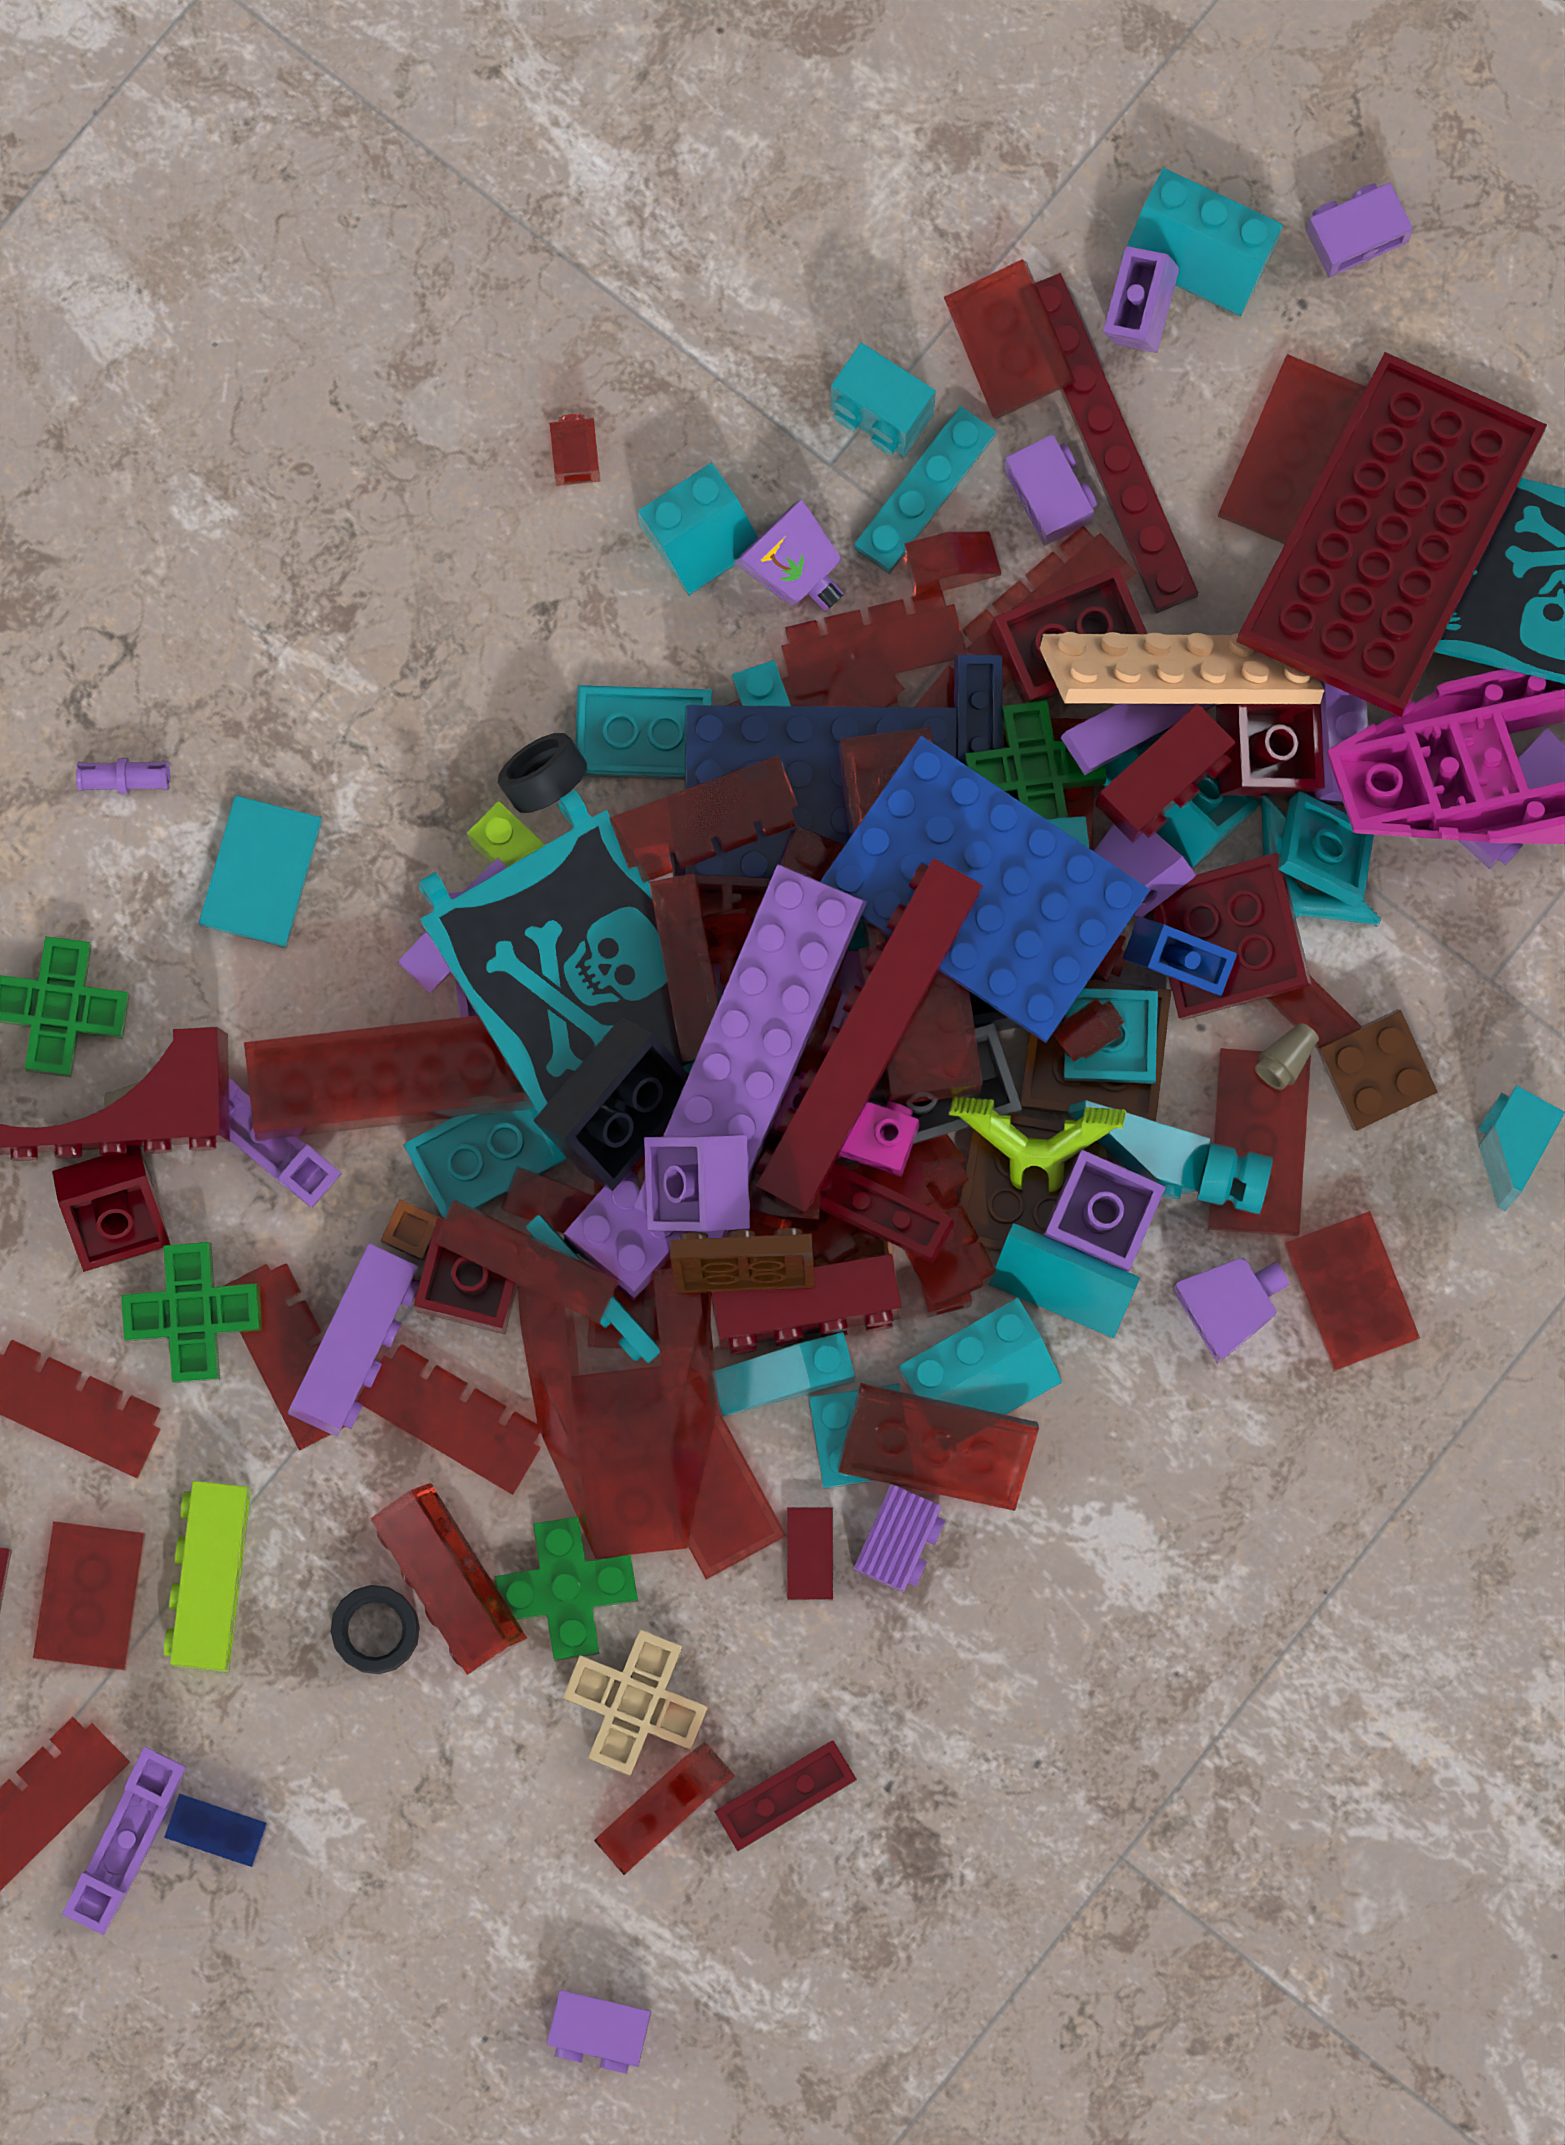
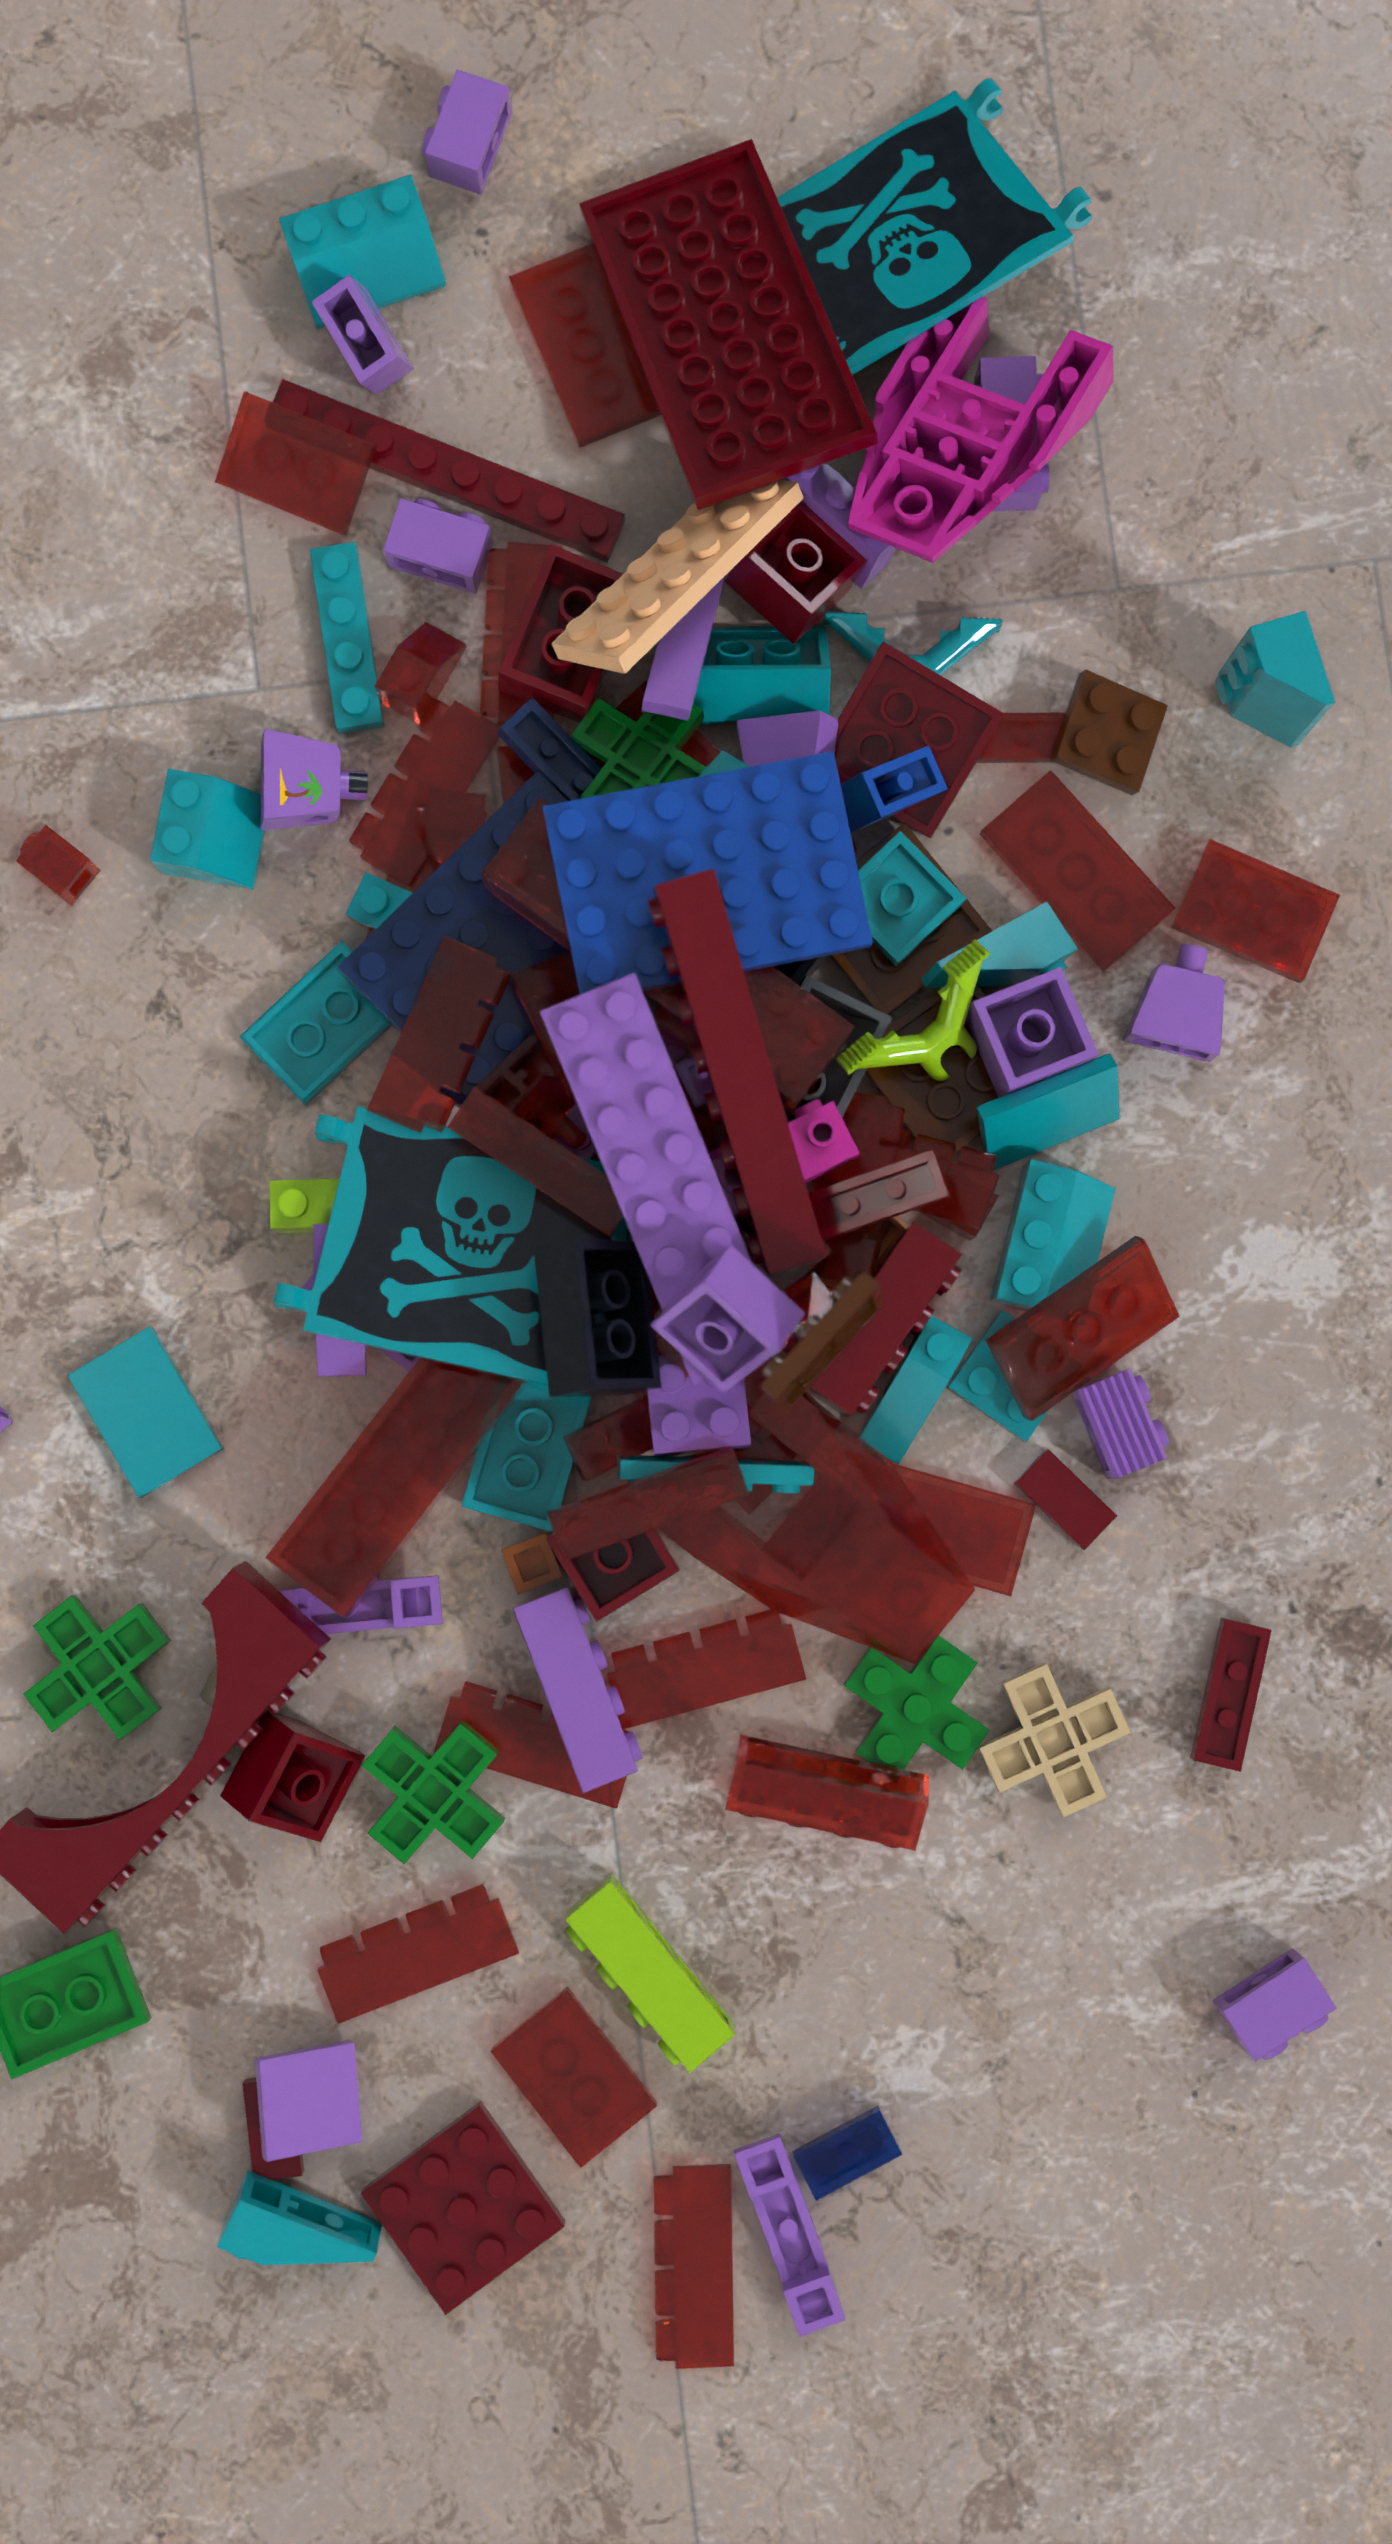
camera: 50 degrees left, 5 degrees up
black tyre [330,1585,420,1674] -> none
black tyre [498,733,587,813] -> none
clear red slope [594,1742,736,1875] -> none
teal brick [830,342,936,458] -> none
clear red brick [1053,998,1124,1063] -> none
dark red brick [1095,704,1236,843] -> none
teal wheel [1197,1142,1273,1215] -> none
dark tan cone [1255,1022,1319,1090] -> none
teal plate [1278,791,1374,907] -> none

